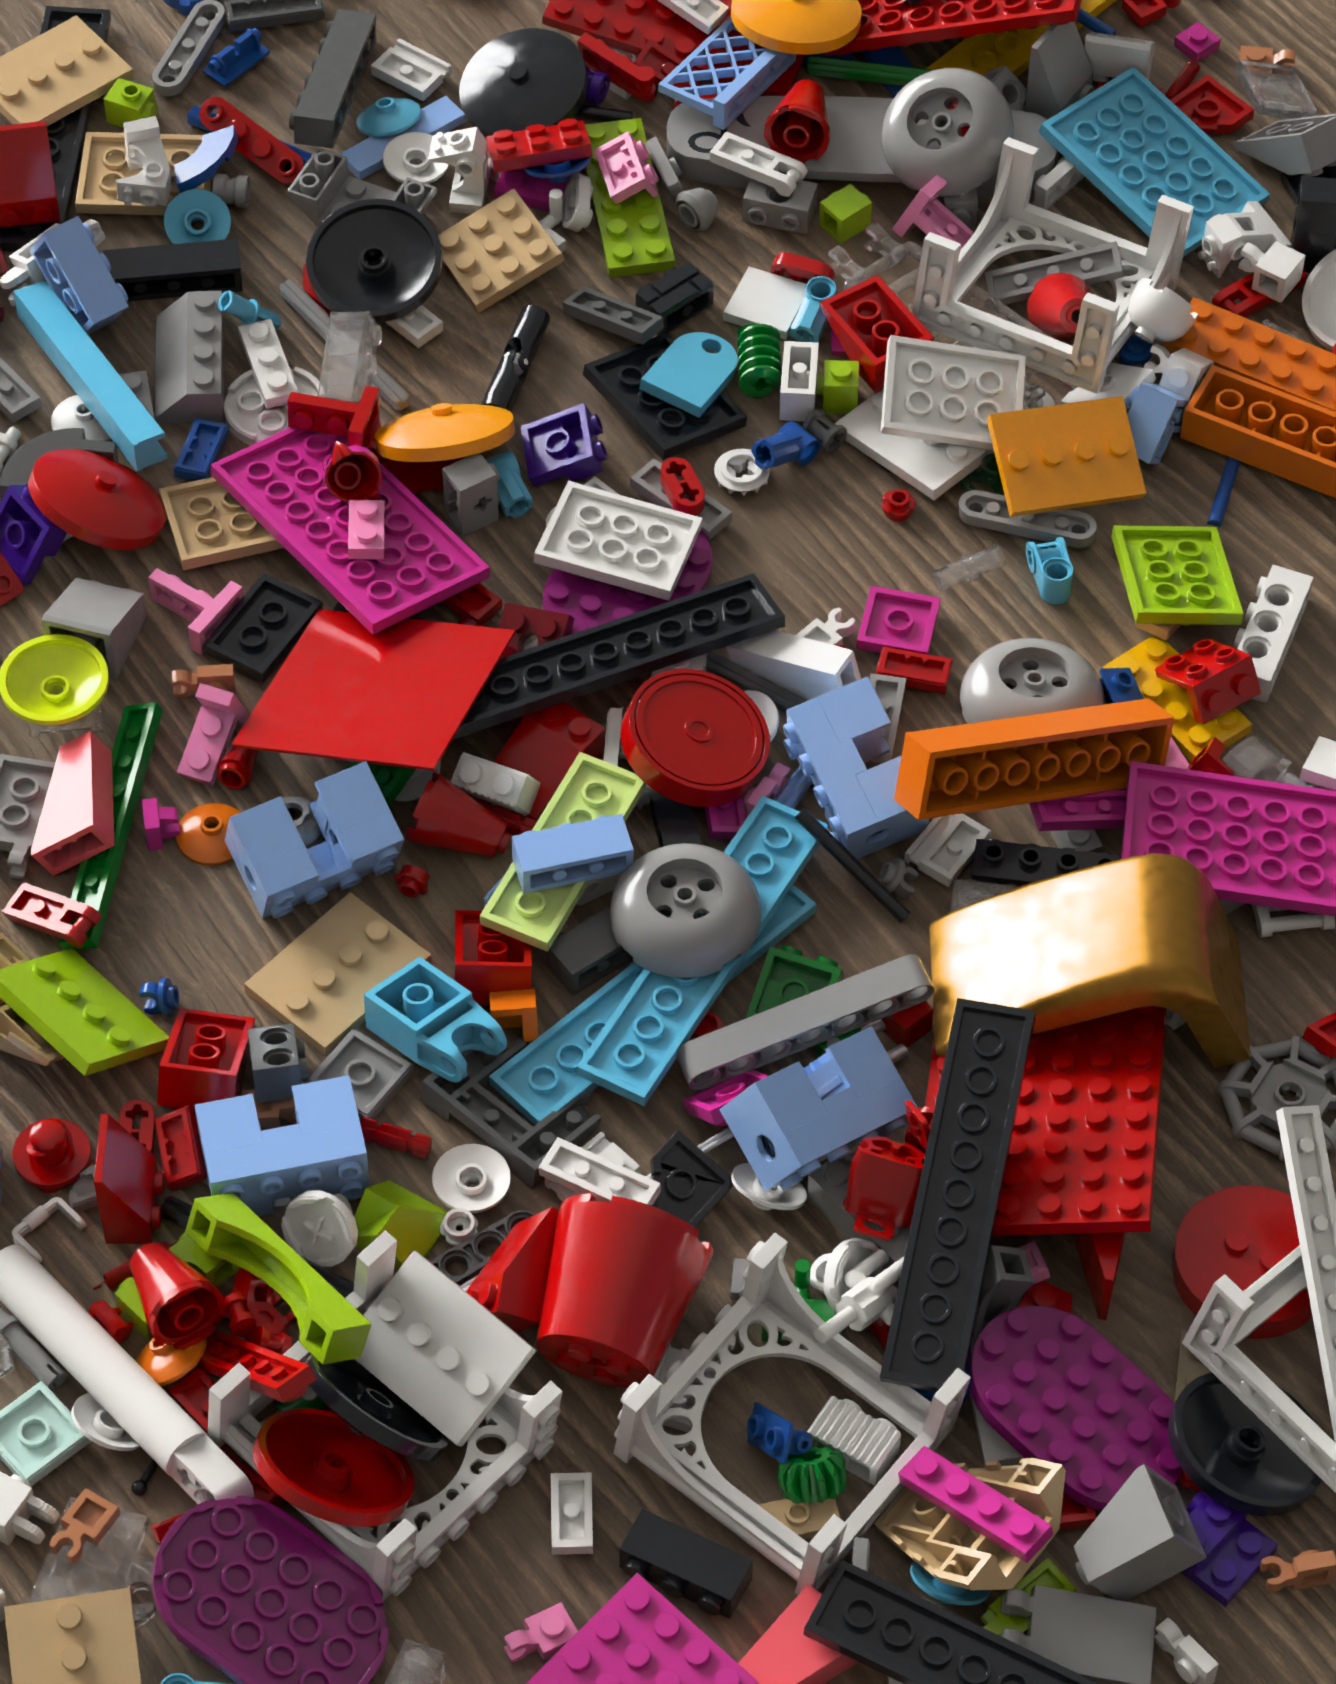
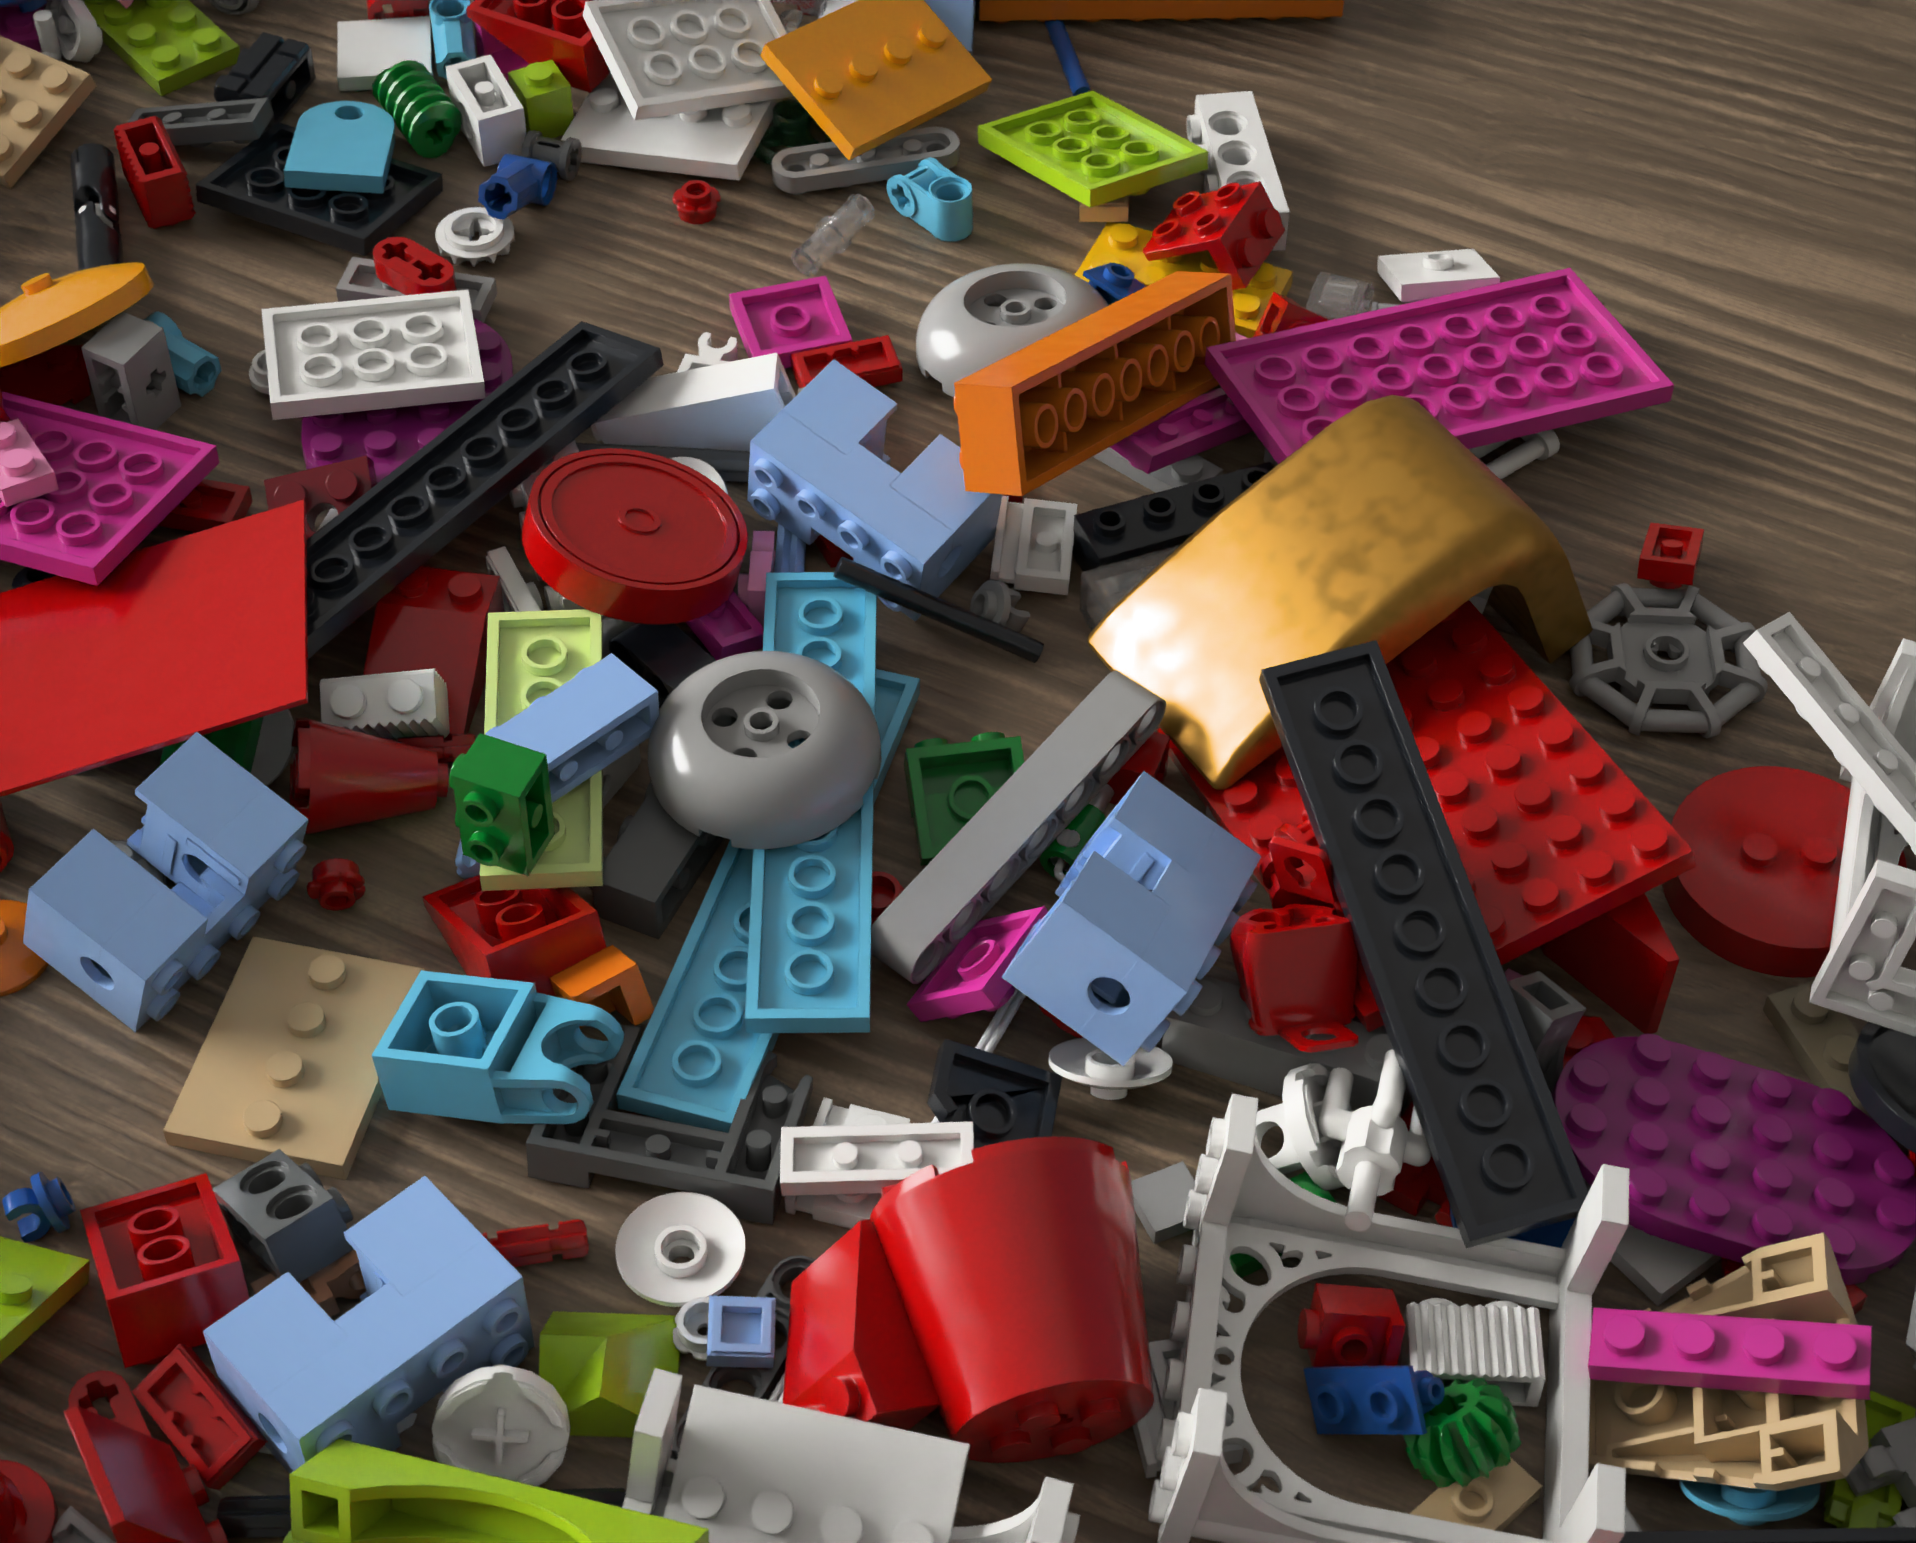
camera: 30 degrees left, 5 degrees down
light grey tile [306,1028,415,1121] -> none
dark purple plate [521,403,608,486] -> none
none -> red brick [113,116,196,229]
none -> green brick [449,733,555,876]
none -> light blue tile [706,1295,776,1368]
none -> red brick [1297,1283,1406,1367]

